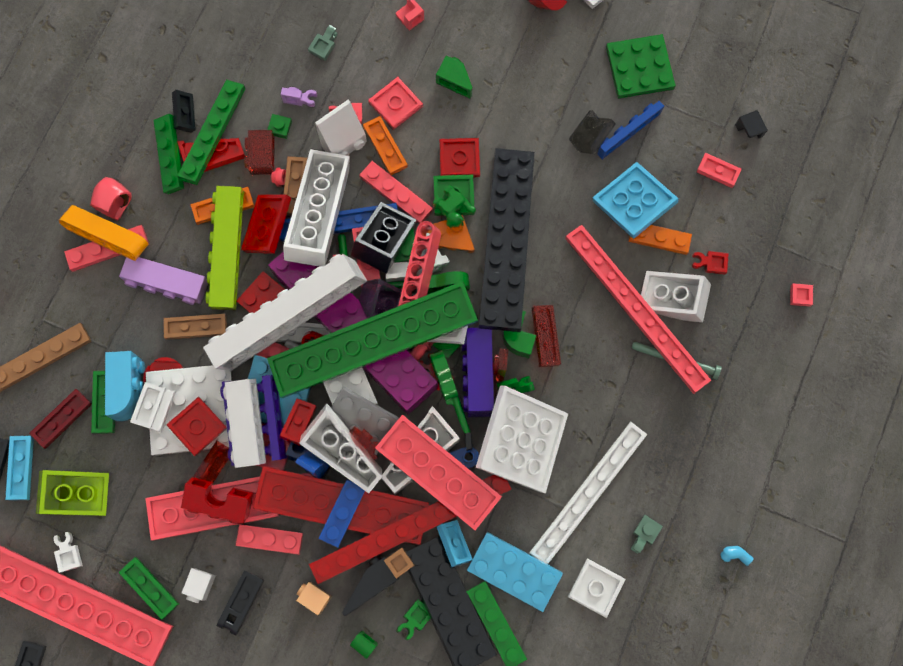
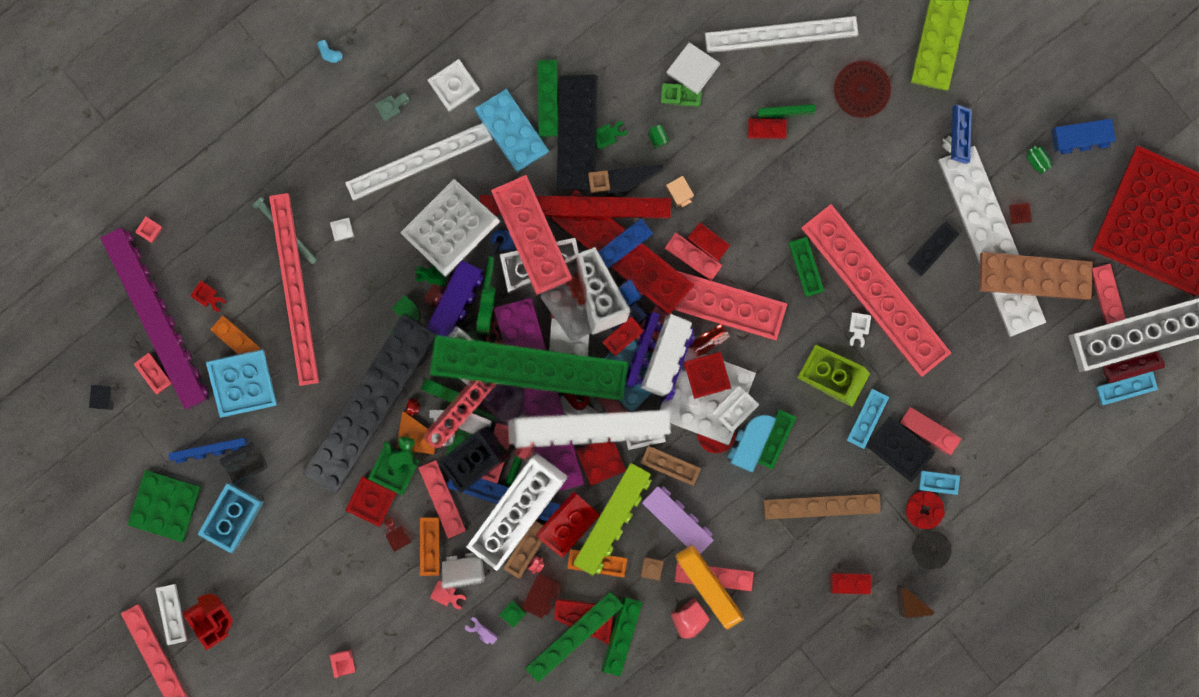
camera: 150 degrees left, 10 degrees up
dark red plate [29,389,92,449] -> none
black plate [172,90,196,133] -> none
red arch [181,477,254,524] -> none
white brick [182,568,216,603] -> none
black plate [216,570,264,636] -> none
sand green plate [308,25,338,61] -> none
coral tile [368,77,423,130] -> none
green slope [436,55,473,99] -> none
medium azure plate [437,520,473,567] -> none
clear red plate [531,305,561,367] -> none
white slope [641,271,711,323] -> none
none -> magenta brick [100,228,209,410]
none -> medium azure brick [198,483,264,554]
none -> white plate [330,218,354,242]
none -> clear red plate [383,516,411,552]
none -> red plate [405,398,420,416]
none -> medium nougat brick [640,556,664,581]
none -> red brick [687,222,730,262]

